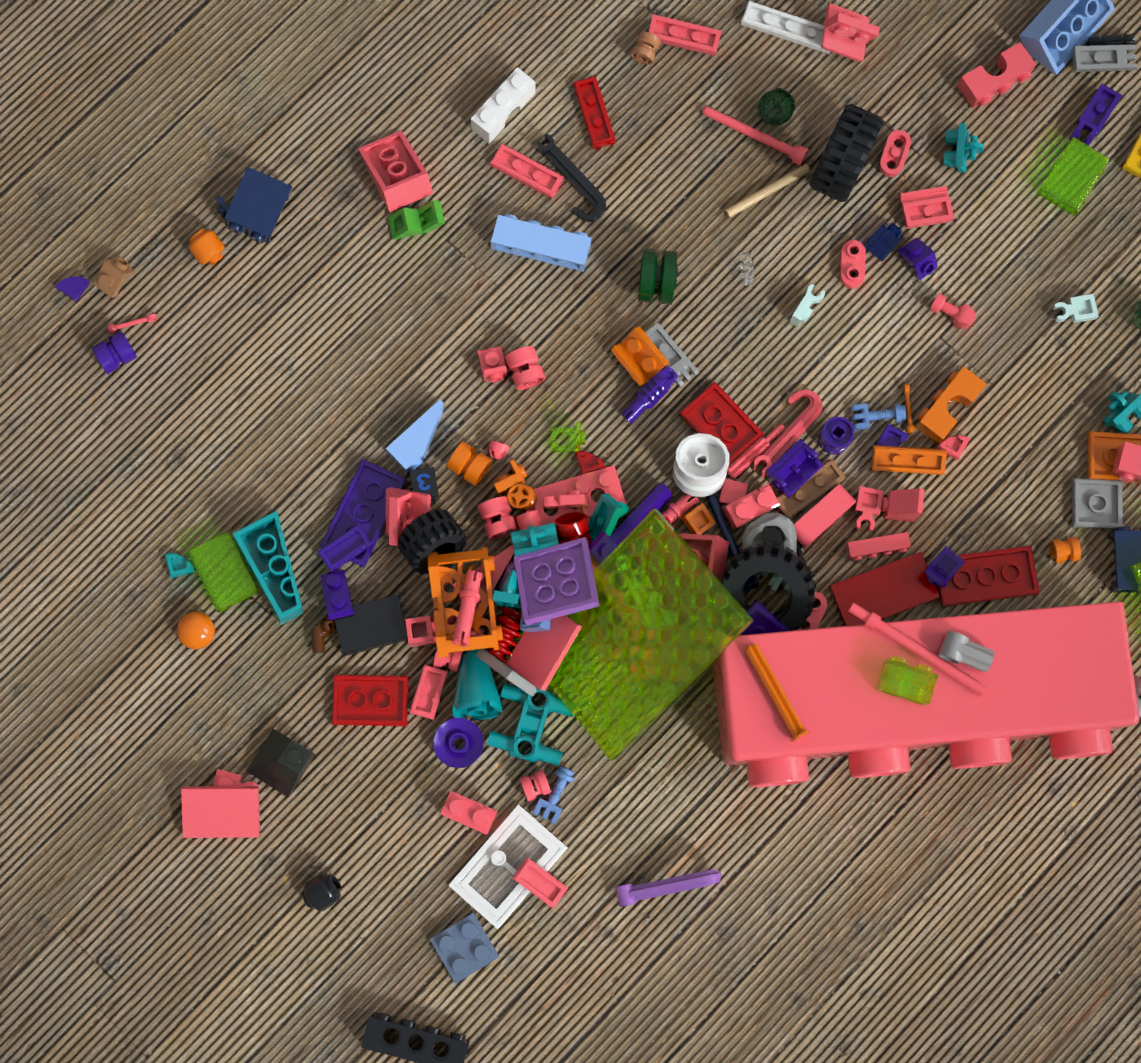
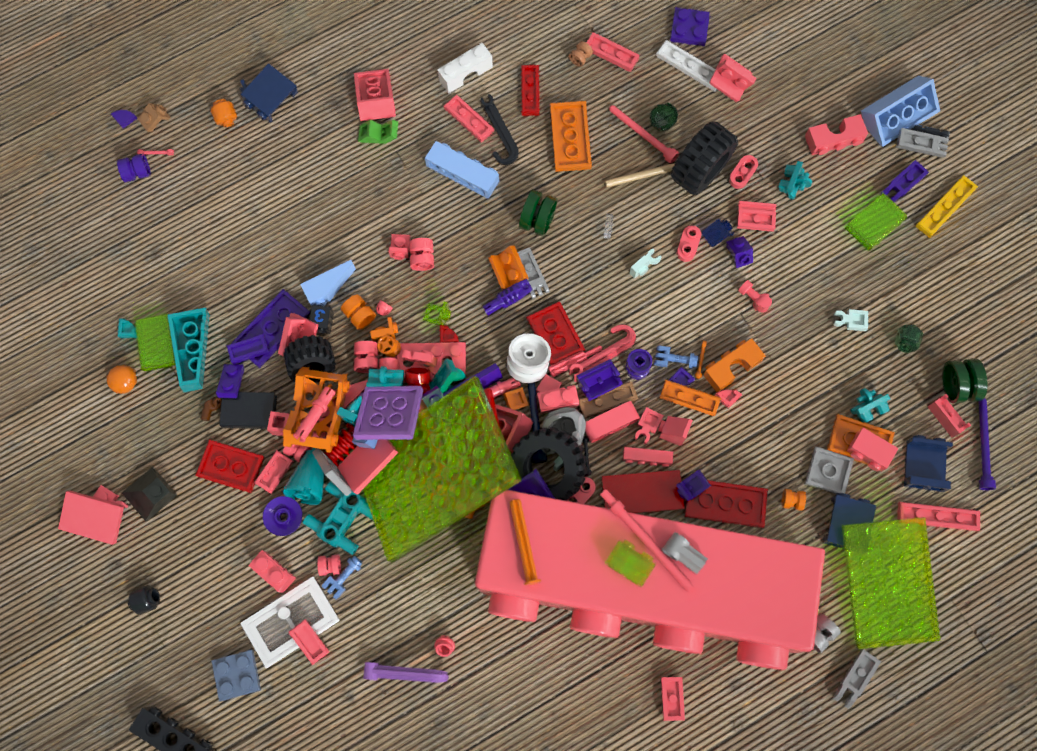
camera: 25 degrees right, 5 degrees down
none -> coral plate [434,635,455,657]
none -> orange plate [550,101,592,172]
none -> coral plate [661,677,685,721]

